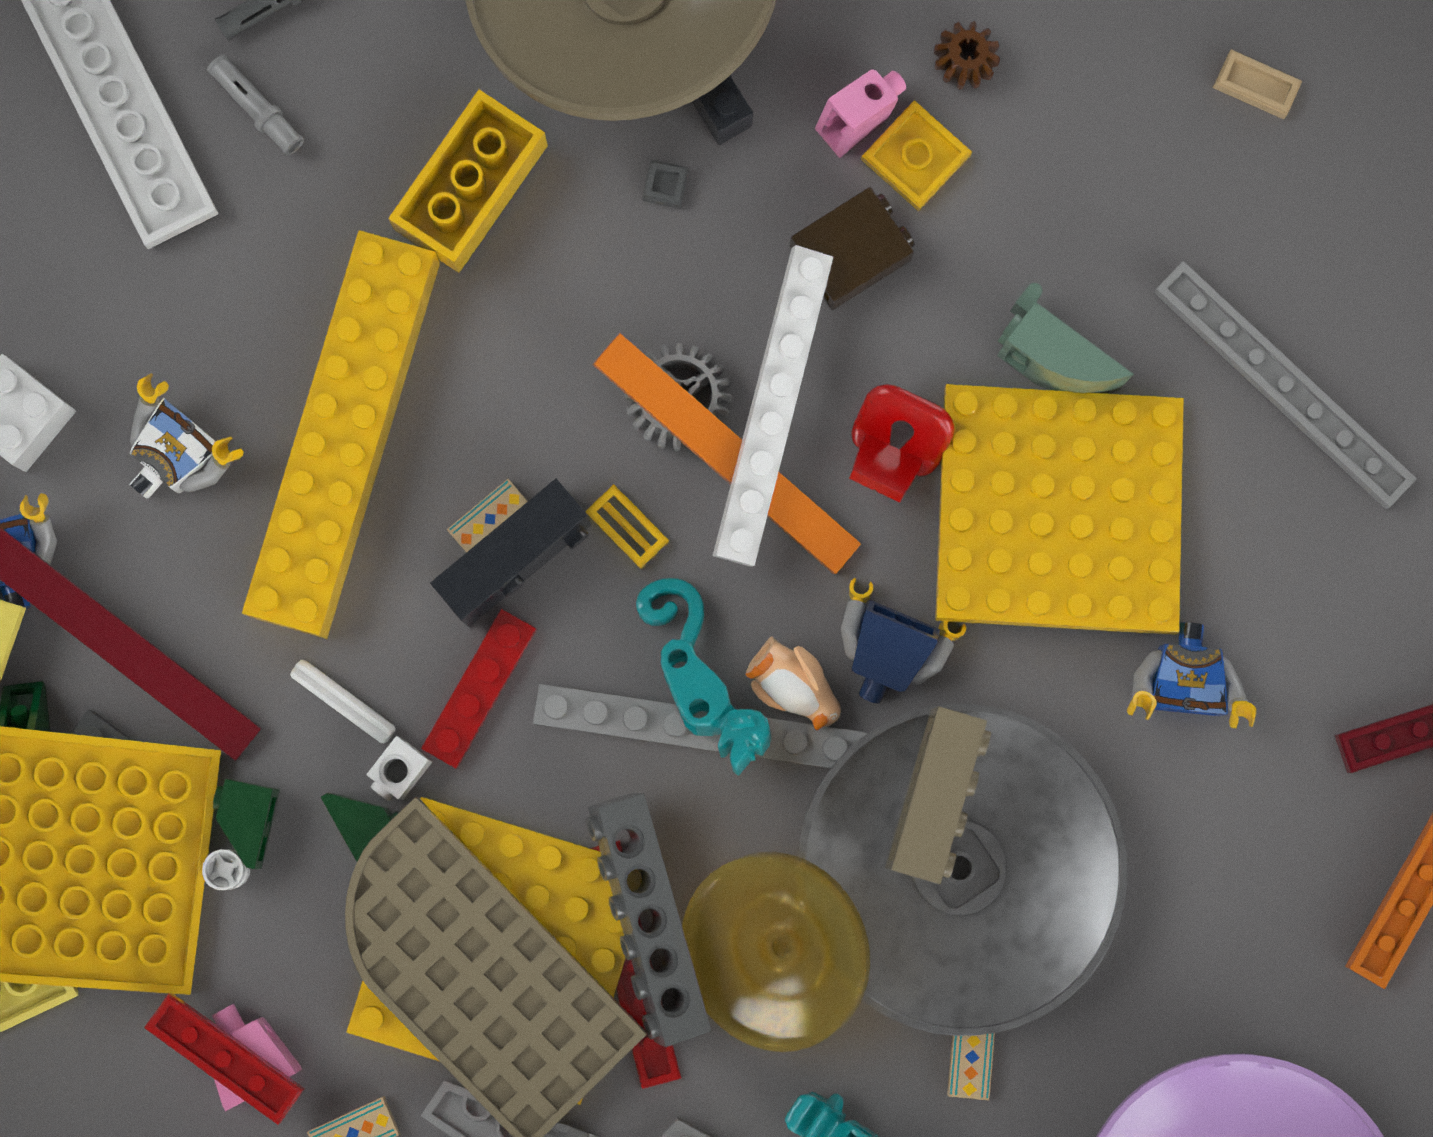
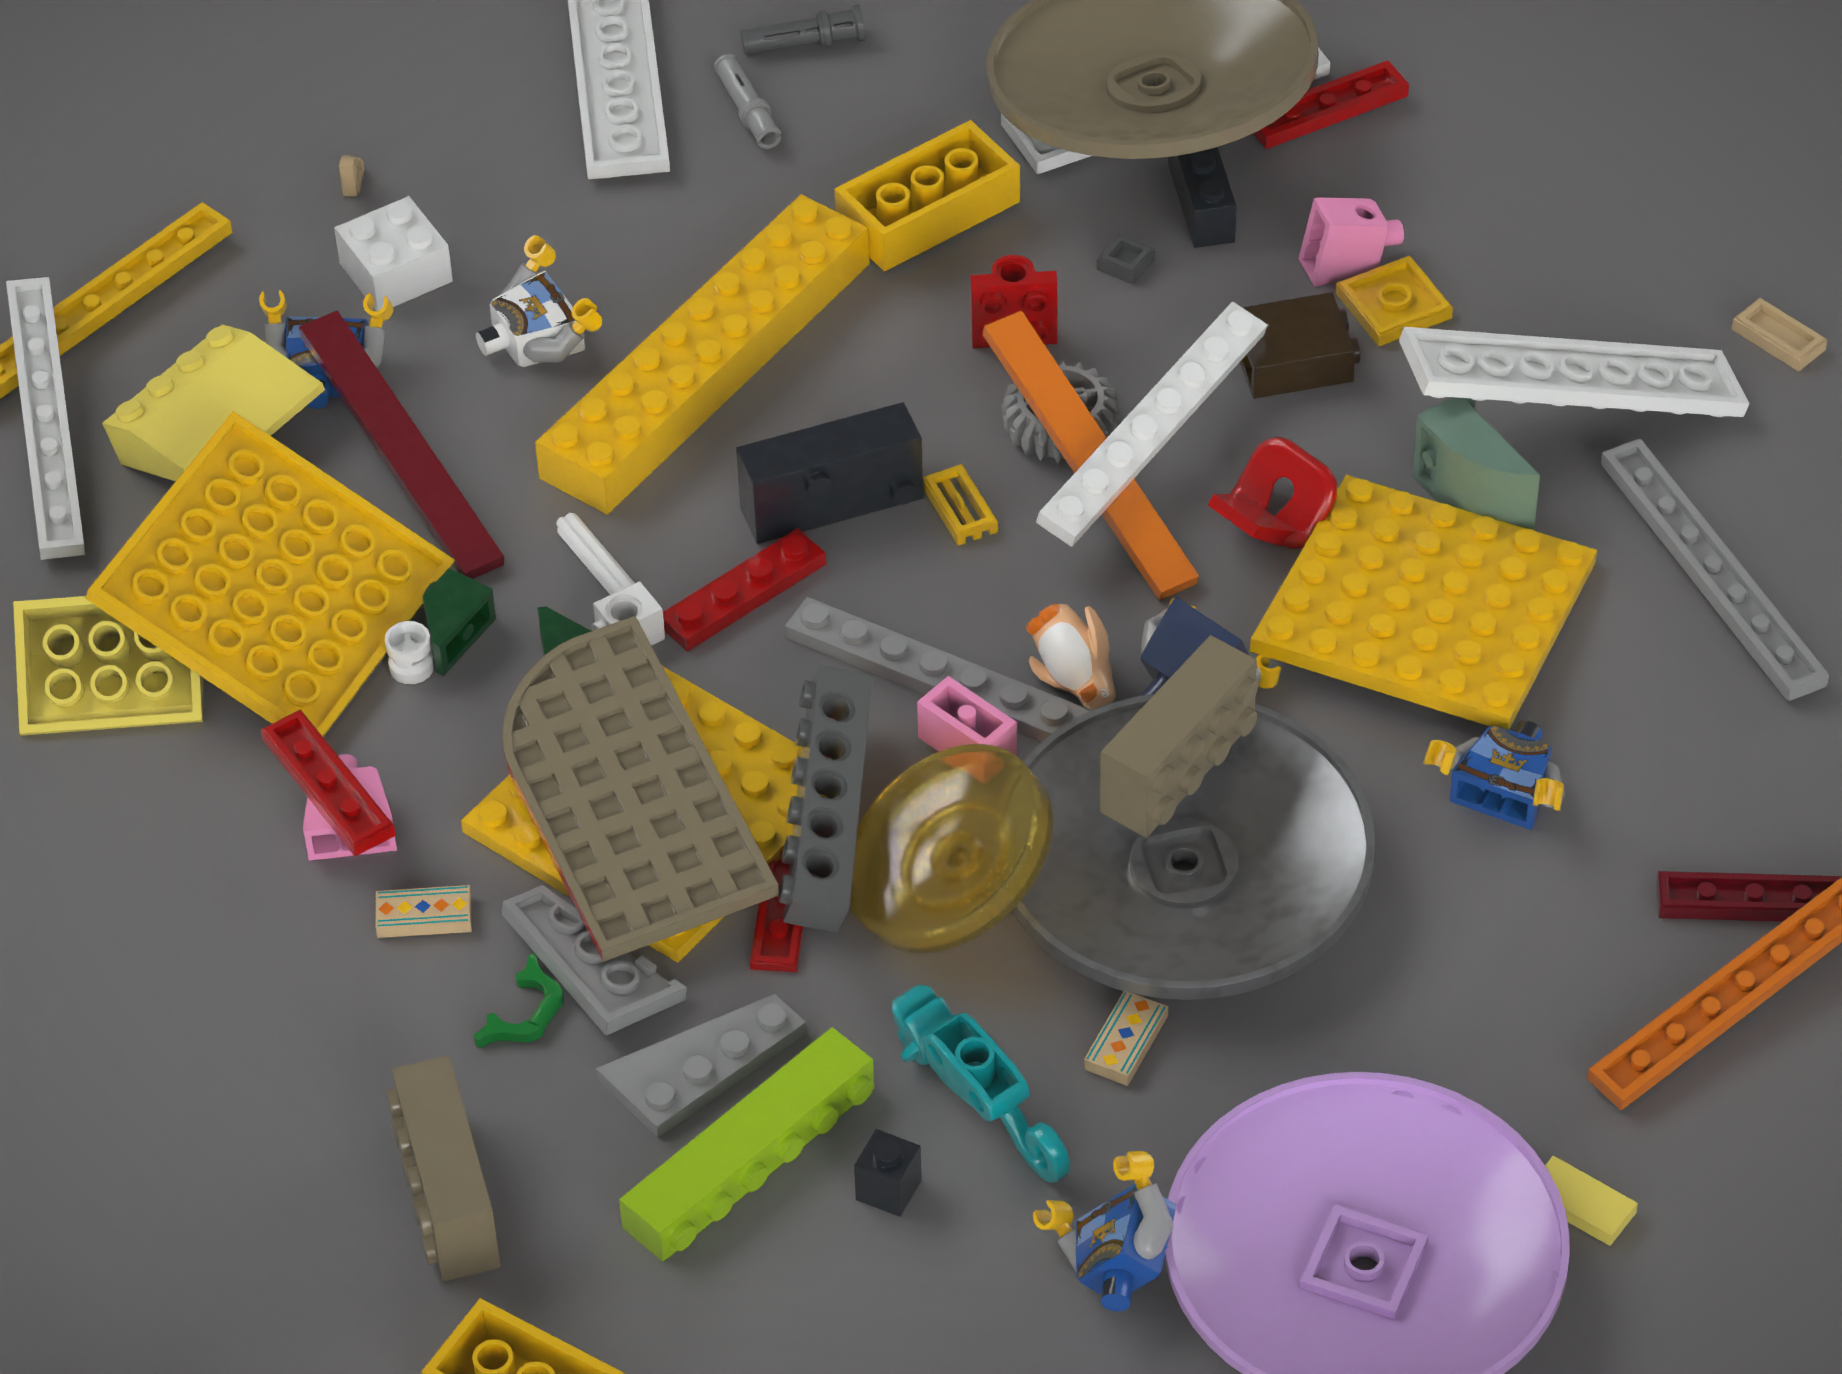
camera: 25 degrees right, 35 degrees down
teal animal [636,578,772,776] -> none
reddish brown gear [933,21,1000,90] -> none
none -> bright pink brick [917,676,1017,784]
none -> red plate [970,255,1058,348]
none -> white plate [1399,327,1750,417]
none -> light yellow tile [1545,1155,1638,1246]

